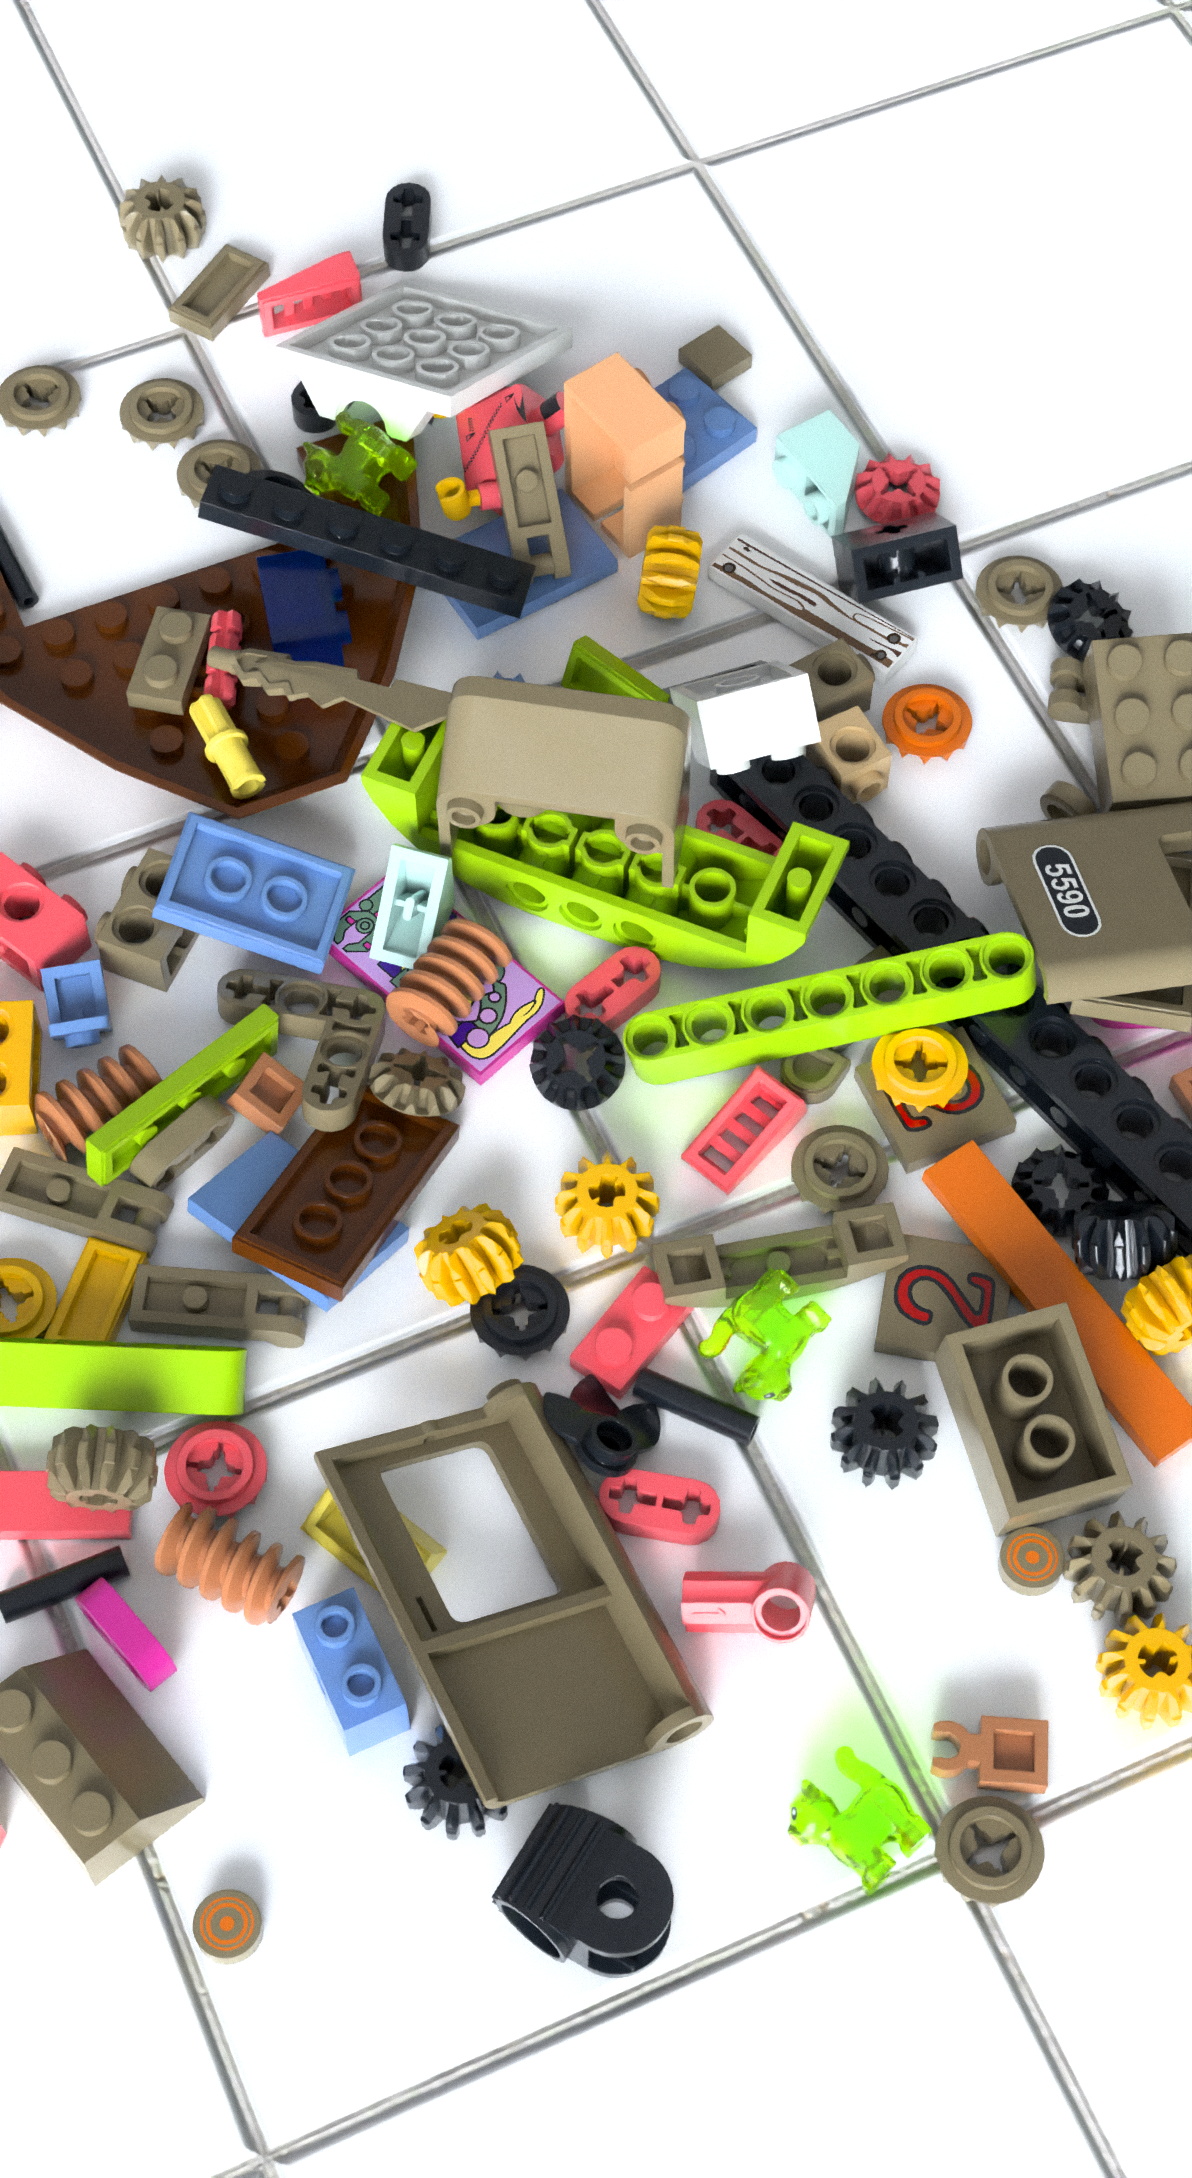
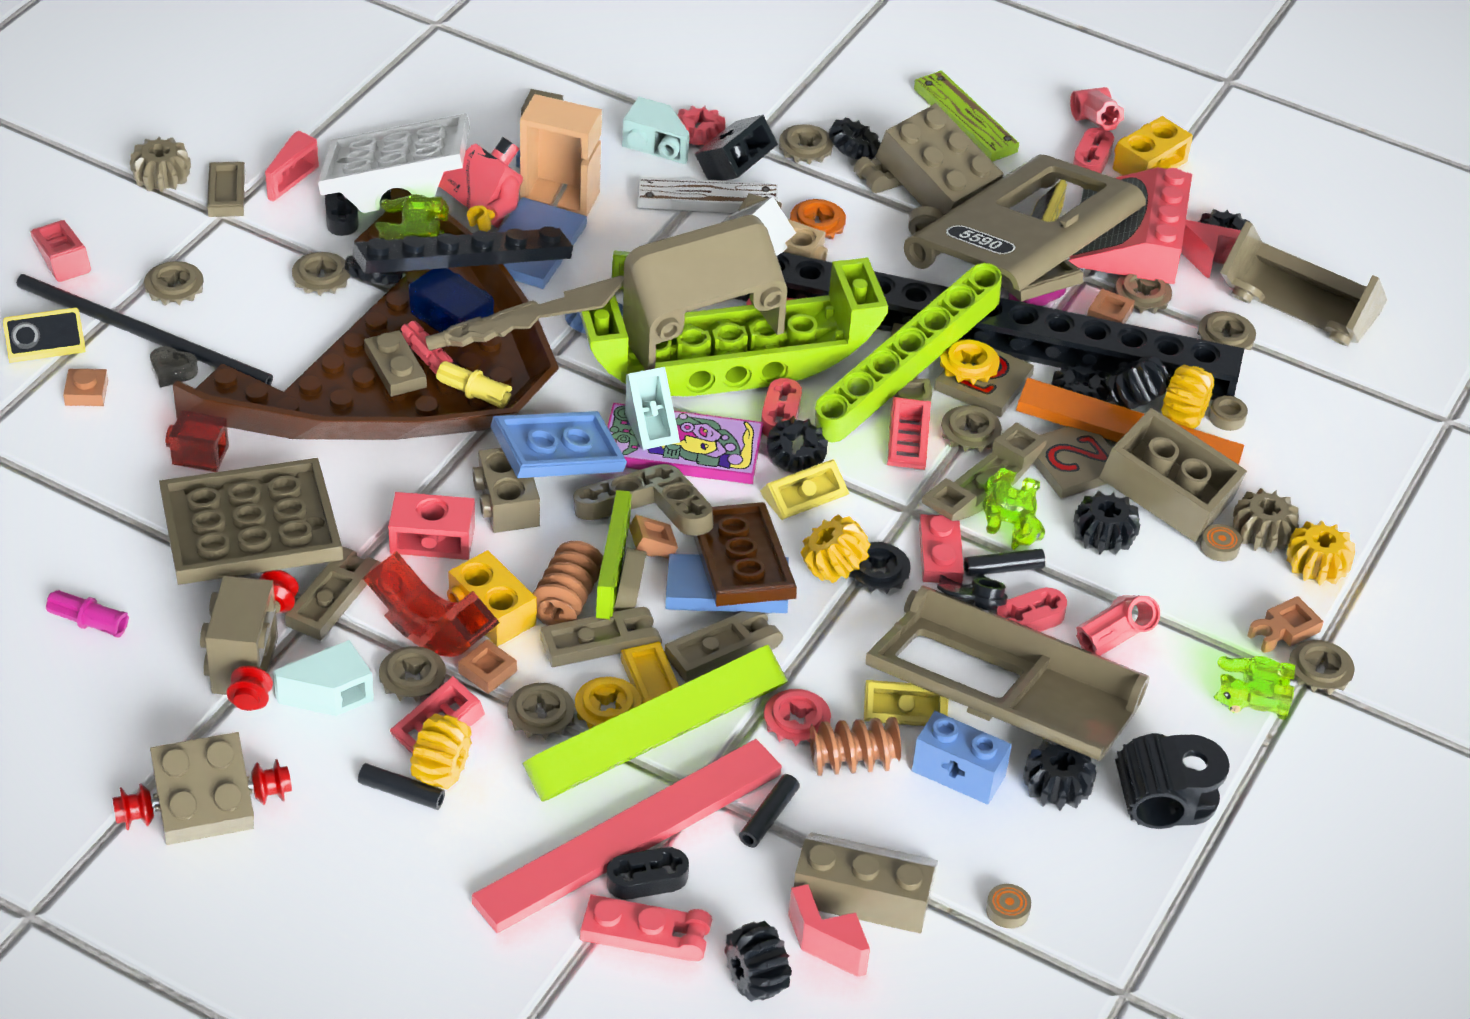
camera: 40 degrees left, 15 degrees down
medium blue bracket [40,959,113,1049] -> none
dark tan gear [45,1424,159,1513] -> none
dark pink beam [75,1577,177,1692] -> none
dark tan gear [119,378,204,451] -> none
dark tan gear [369,1048,466,1117] -> none
black beam [382,182,432,272] -> none
nougat piece [386,918,512,1048] -> none
dark tan plate [487,421,571,584] -> none
yellow gear [555,1150,660,1260] -> none
yellow gear [637,524,703,620] -> none
none -> light yellow slope [760,459,850,520]

